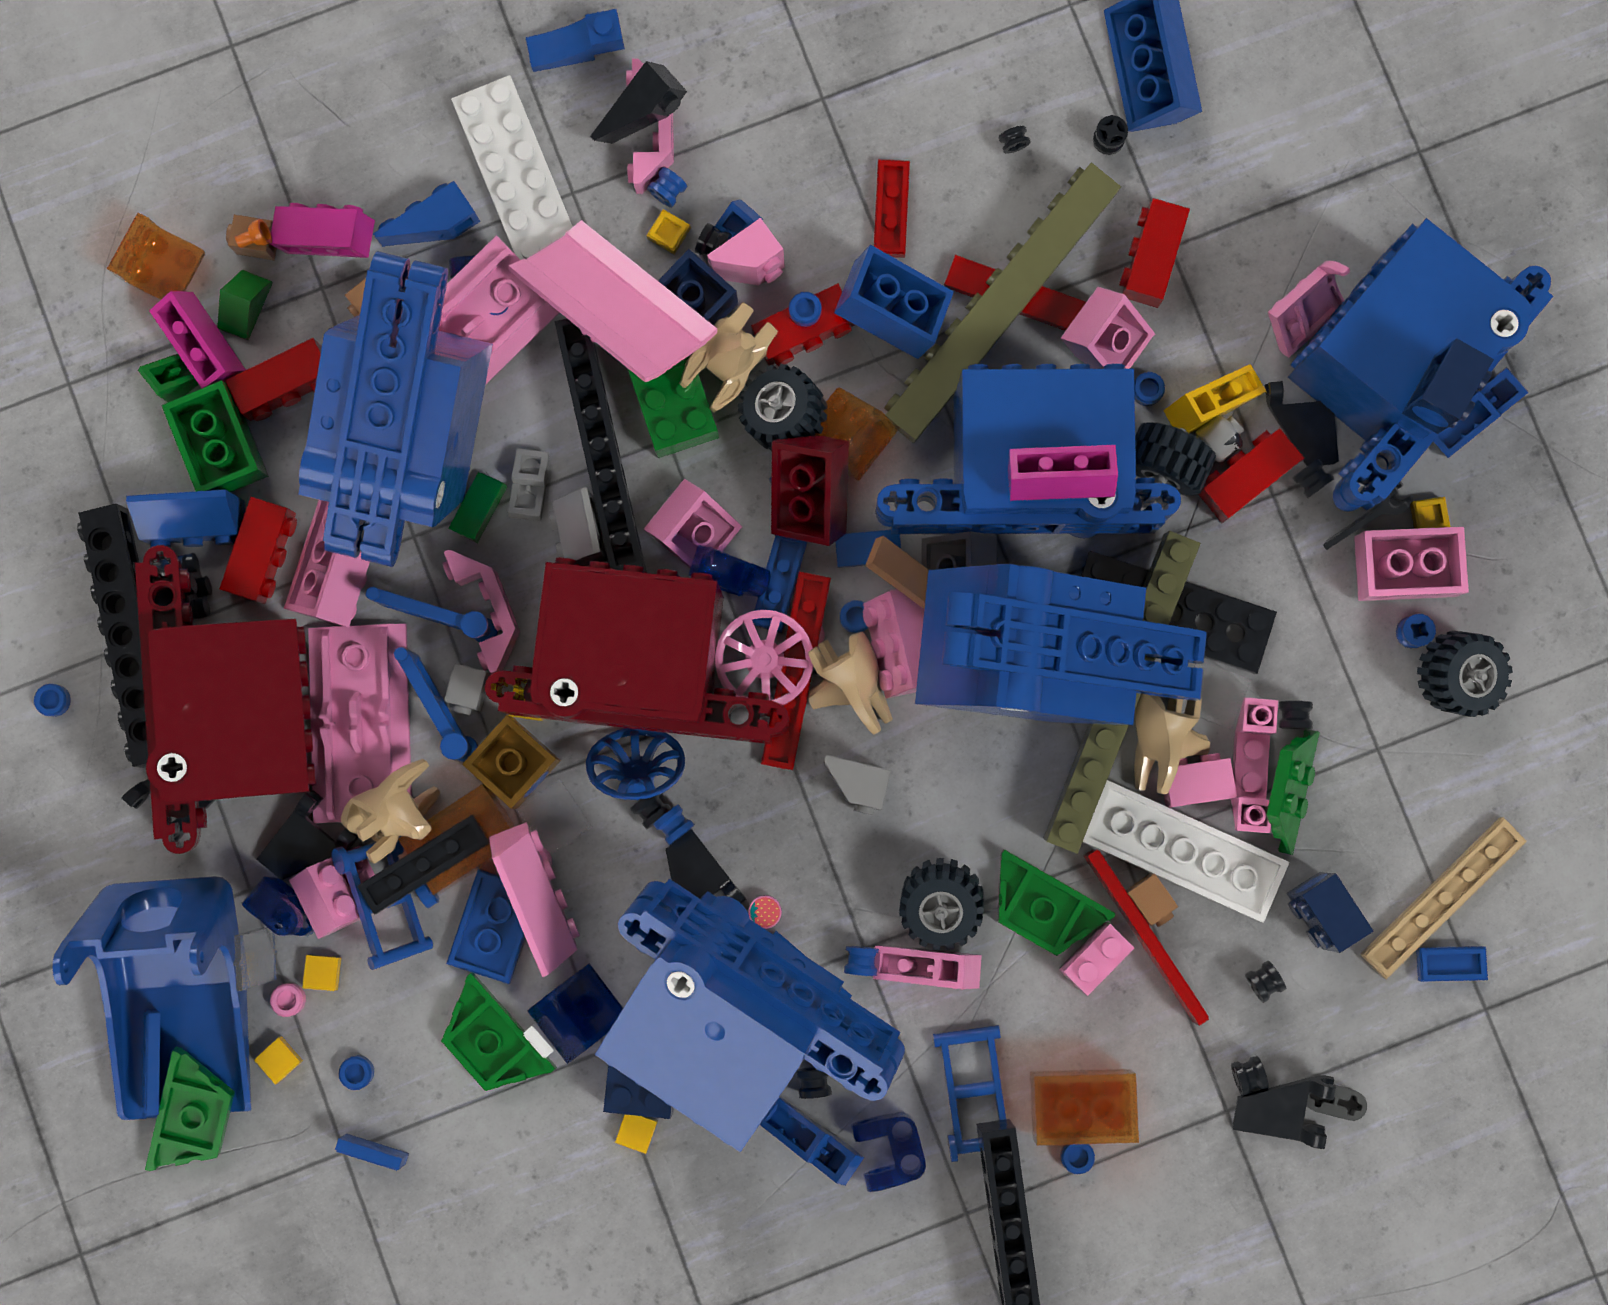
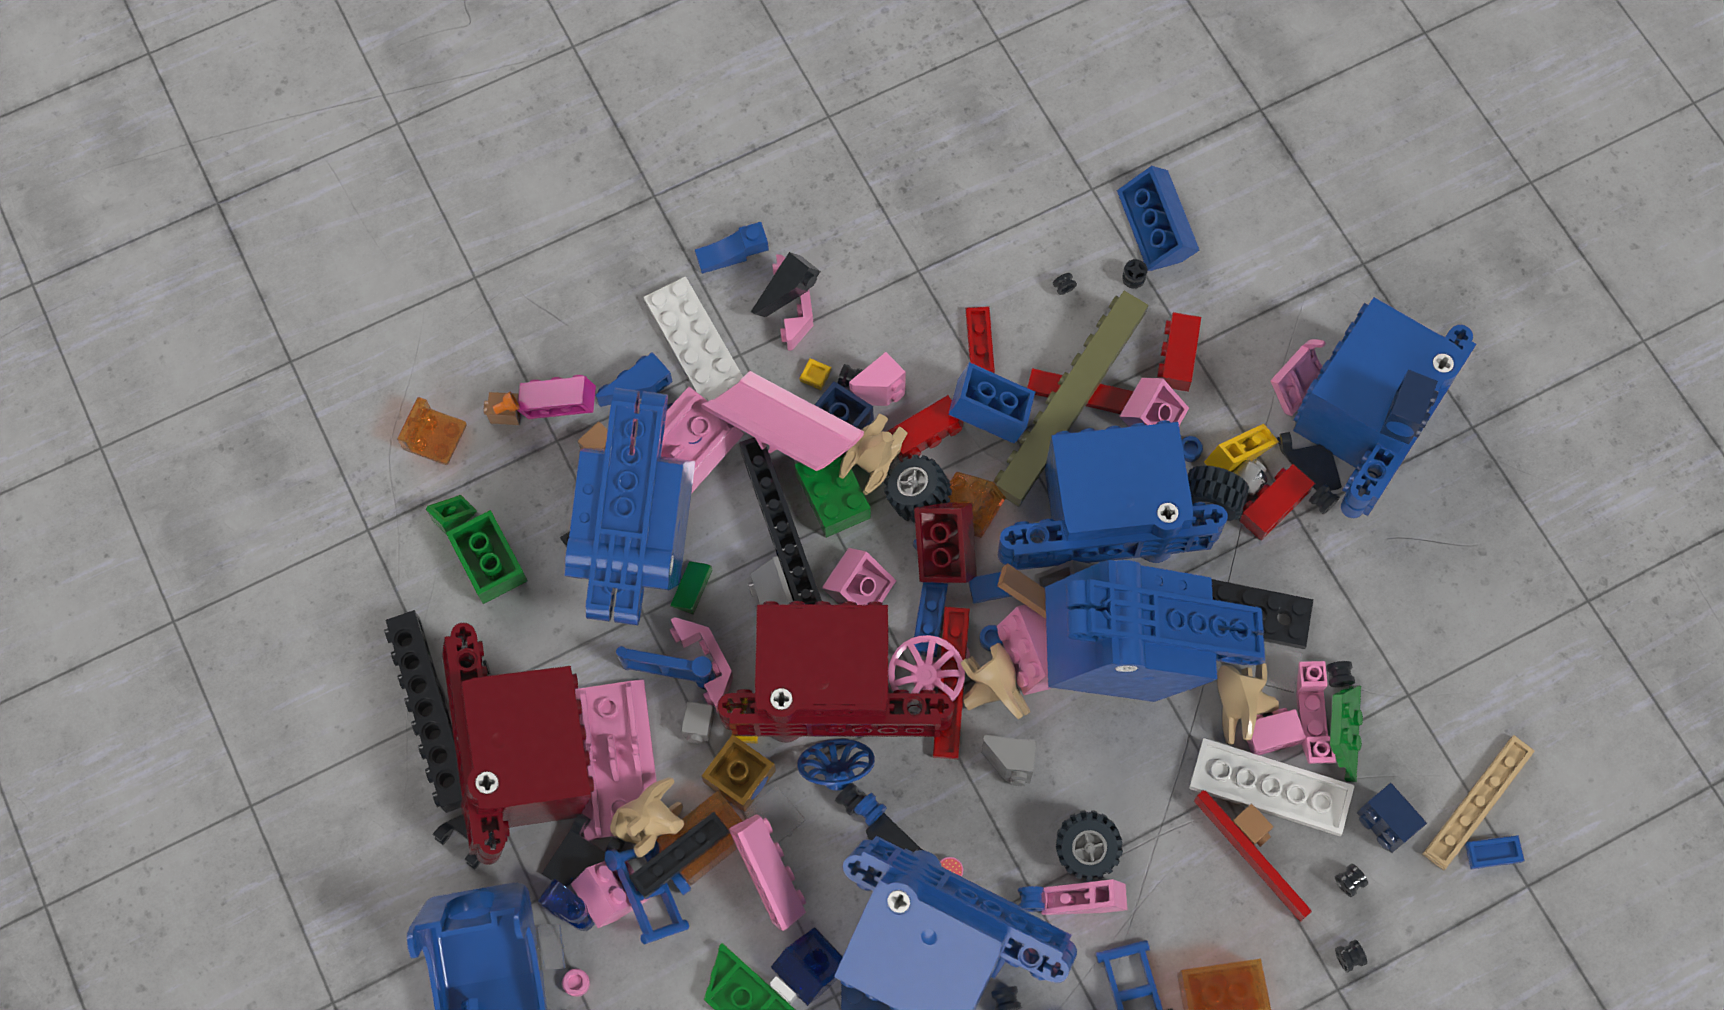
camera: 10 degrees left, 15 degrees down
blue tile [34,684,71,717] -> none
blue slope [126,490,245,548] -> none
dark pink brick [149,291,246,388] -> none
green slope [217,270,273,340] -> none
red brick [219,497,297,604] -> none
red brick [225,338,322,421] -> none
bright pink slope [284,500,370,627] -> none
yellow tile [302,954,341,991] -> none
blue piece [394,647,478,762] -> none
blue tile [446,869,525,984] -> none
light grey slope [507,448,549,521] -> none
blue wheel [647,167,688,208] -> none
clear blue piece [688,545,771,597] -> none
blue slope [715,199,763,237] -> none
blue tile [789,292,821,327] -> none
green wing [998,849,1116,956] -> none
dark pink brick [1008,445,1118,501] -> none
olive brick [1043,531,1201,854] -> none
bright pink brick [1059,922,1134,996] -> none
black flag [1232,1075,1336,1149] -> none
dark grey beam [1306,1084,1367,1121] -> none
black flag [1323,481,1413,550] -> none
bright pink brick [1354,527,1469,601] -> none
blue wheel [1396,614,1436,649] -> none
yellow tile [1410,497,1450,529] -> none
black wheel [1417,631,1513,717] -> none
blue slope [1433,367,1529,458] -> none

